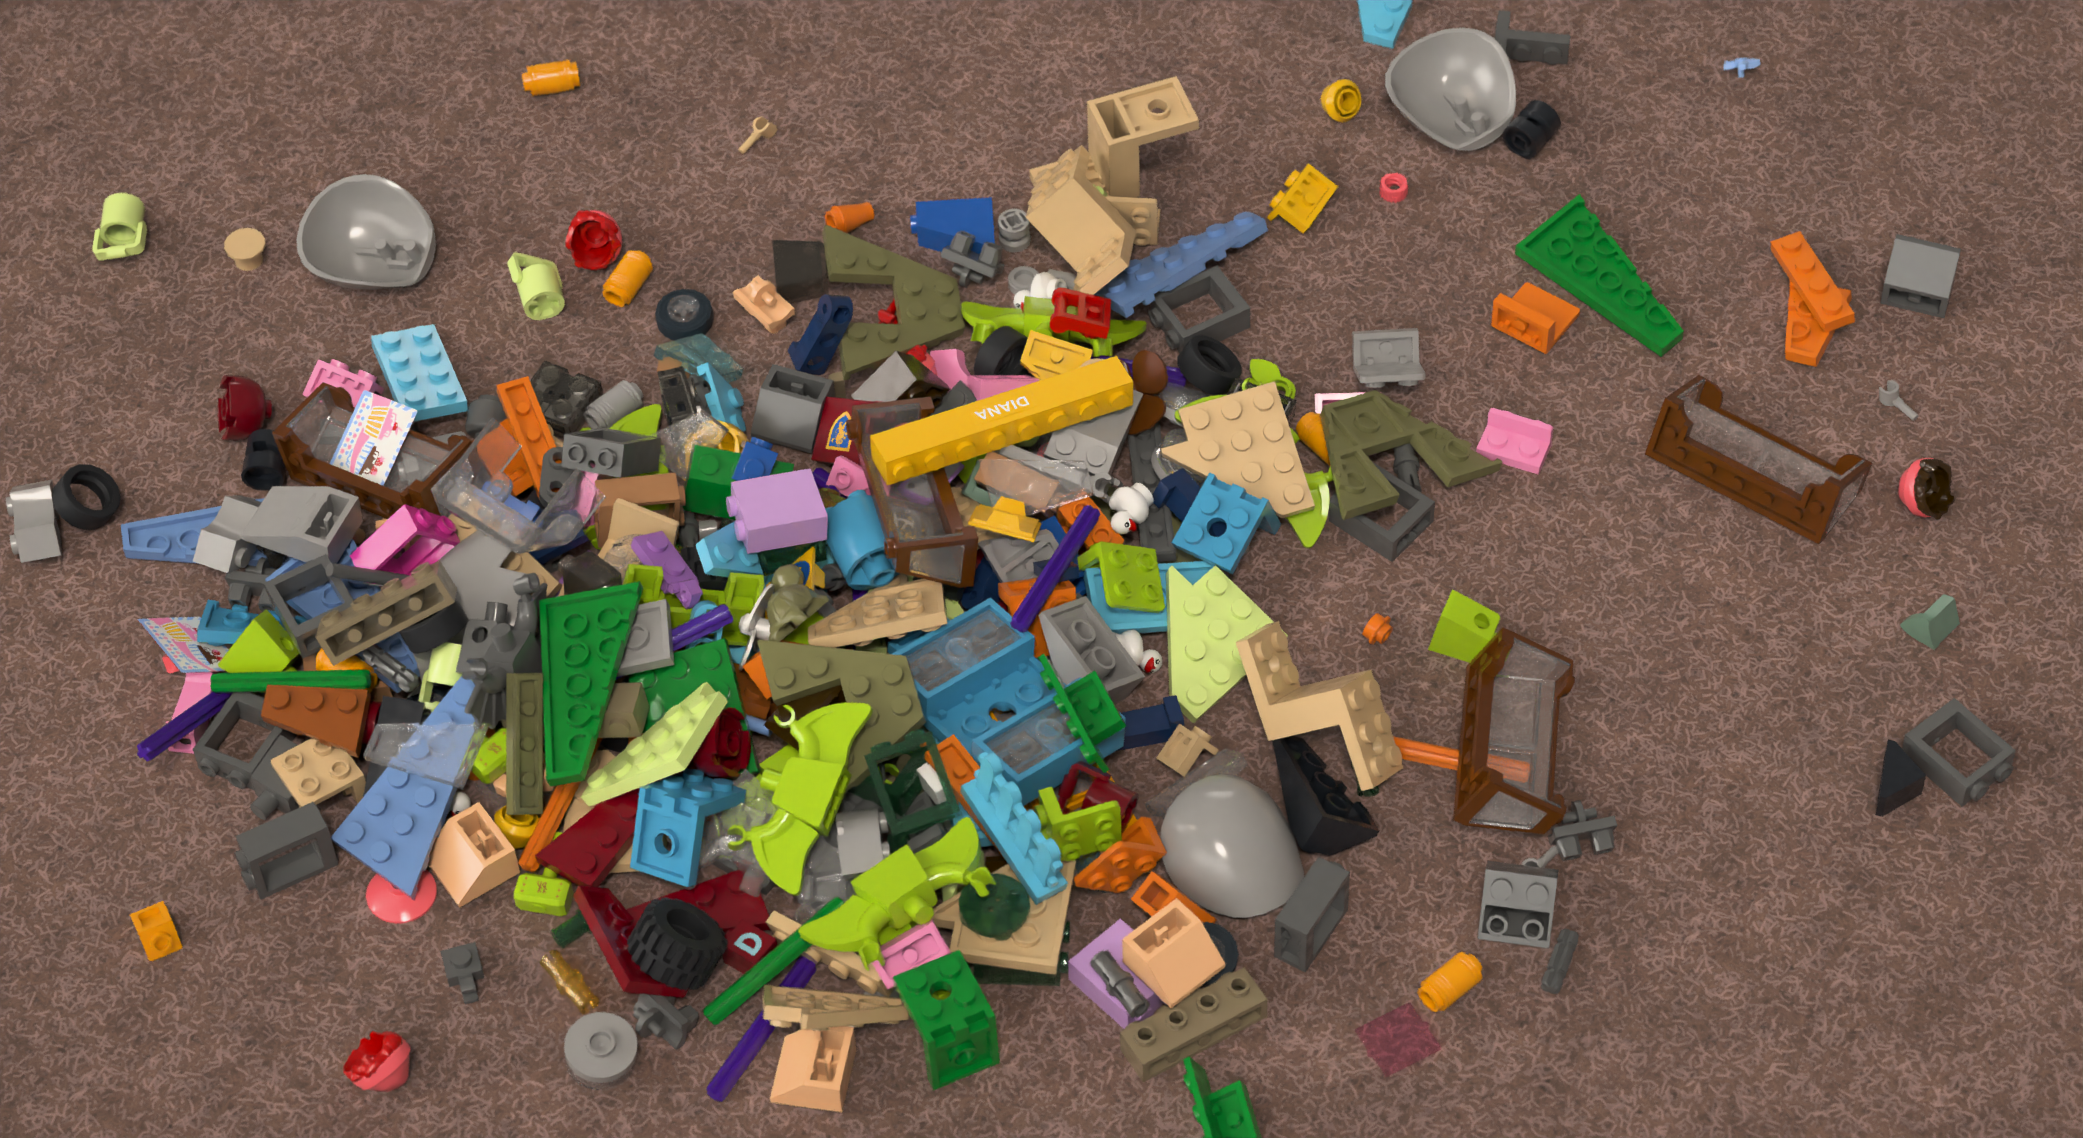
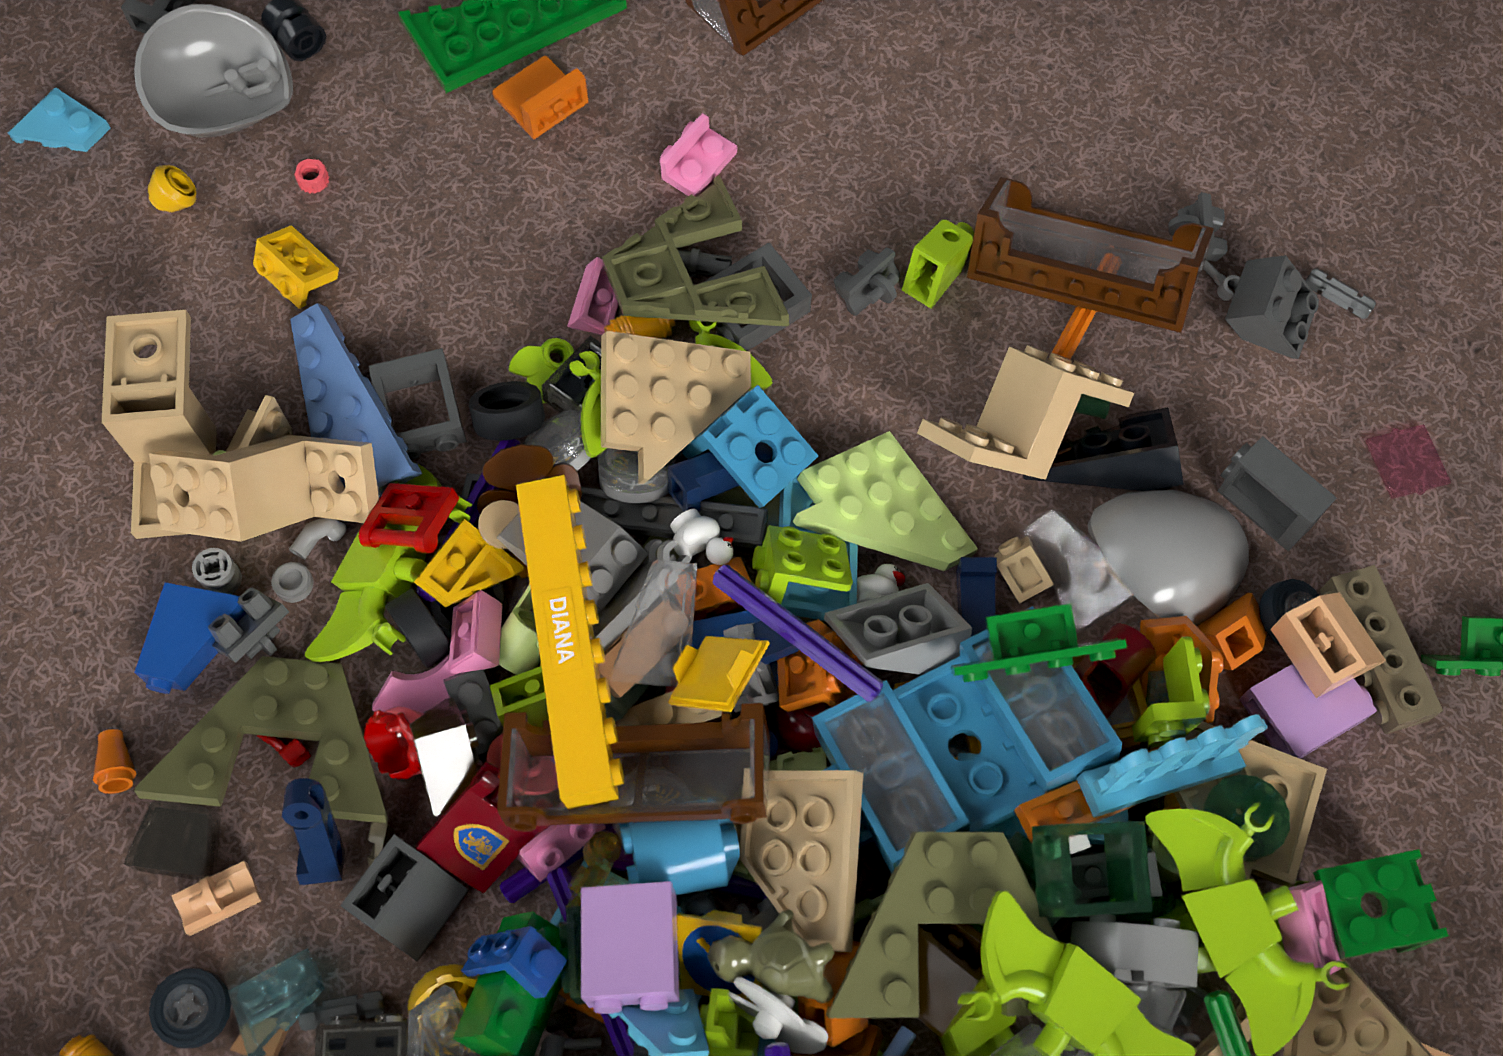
camera: 80 degrees left, 15 degrees up
medium azure wing [697,362,746,432] -> none
white animal [1013,272,1067,311] -> none
dark grey pin [1090,950,1150,1018] -> none
light grey bracket [1352,328,1425,388] -> none
orange plate [1362,613,1393,644] -> none
light orange head [1418,952,1482,1012] -> none
none -> dark grey hips [834,247,900,317]

